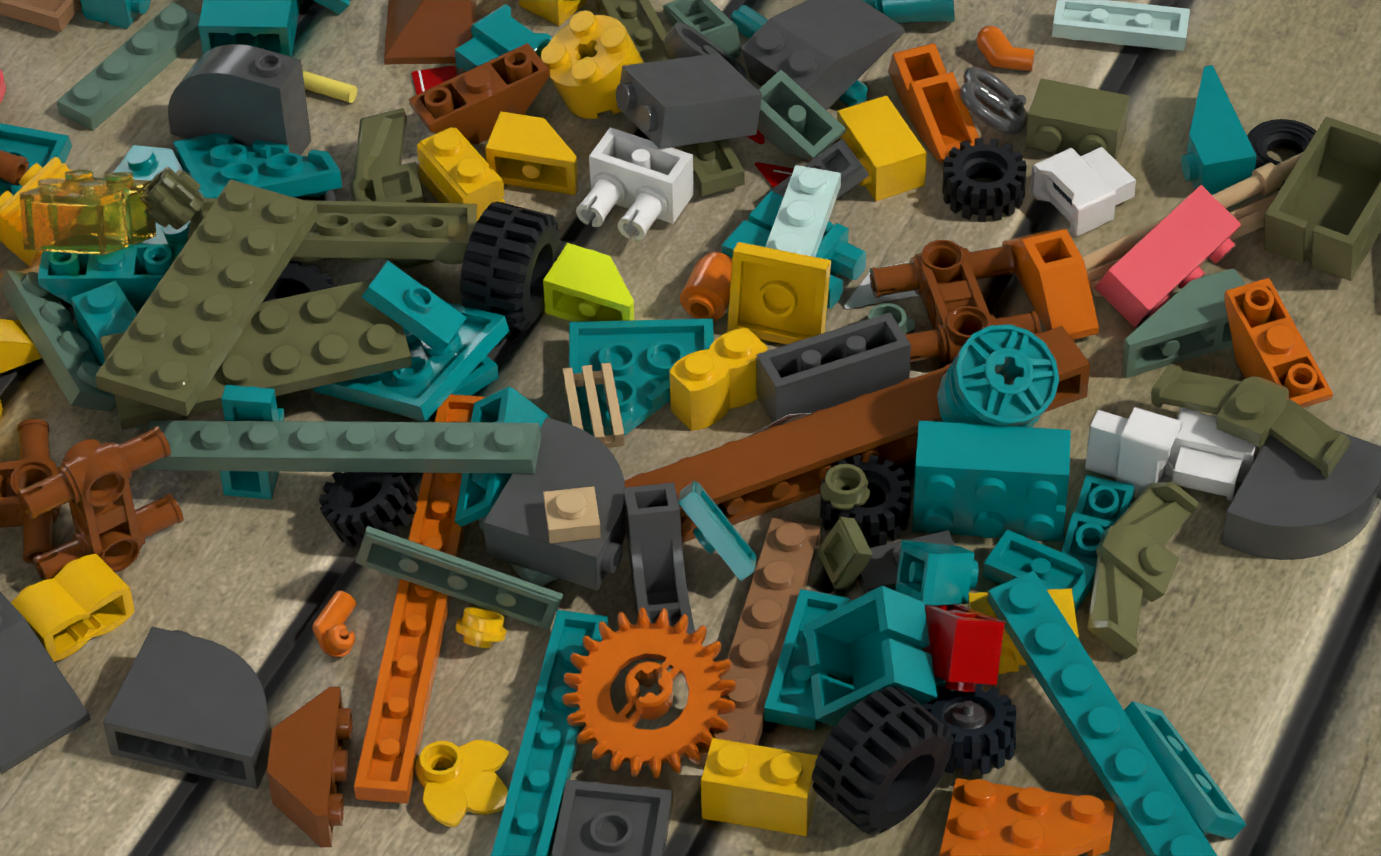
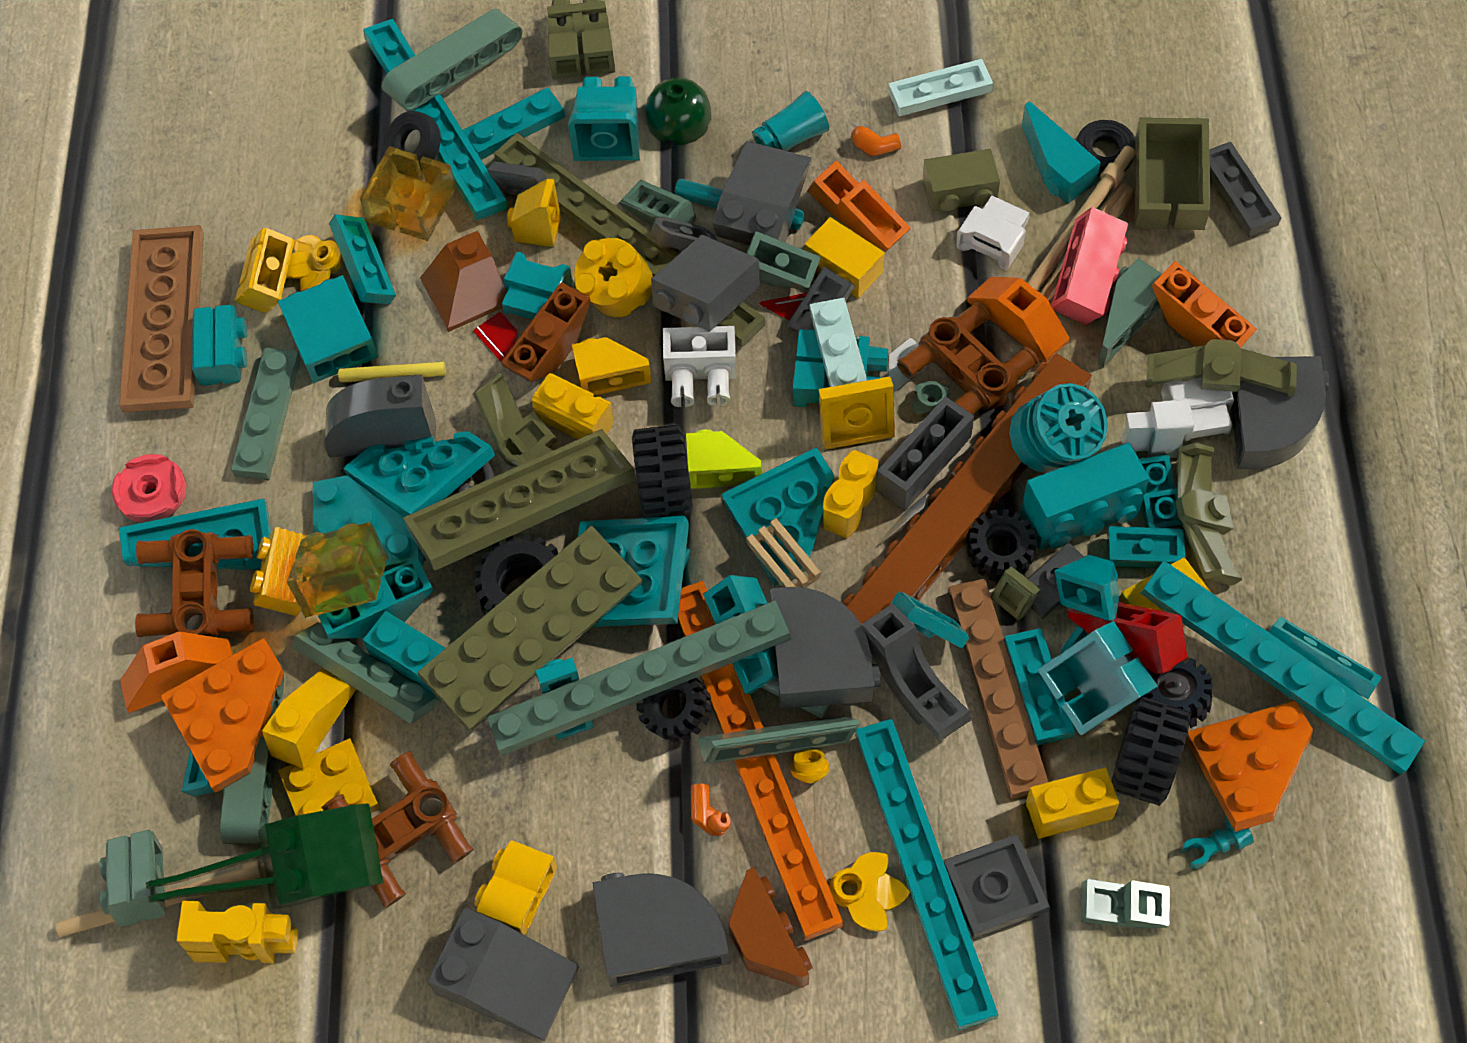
camera: 25 degrees left, 15 degrees up
dark orange piece [17,426,184,580] -> none
olive plate [95,180,318,416] -> none
olive gear [140,167,204,230] -> none
teal plate [361,261,467,354] -> none
tan plate [543,486,601,544] -> none
orange gear [562,607,736,778] -> none
orange brick [680,252,732,321] -> none
olive plate [820,464,870,510] -> none
black tyre [942,138,1027,222] -> none
dark grey piece [960,66,1027,134] -> none

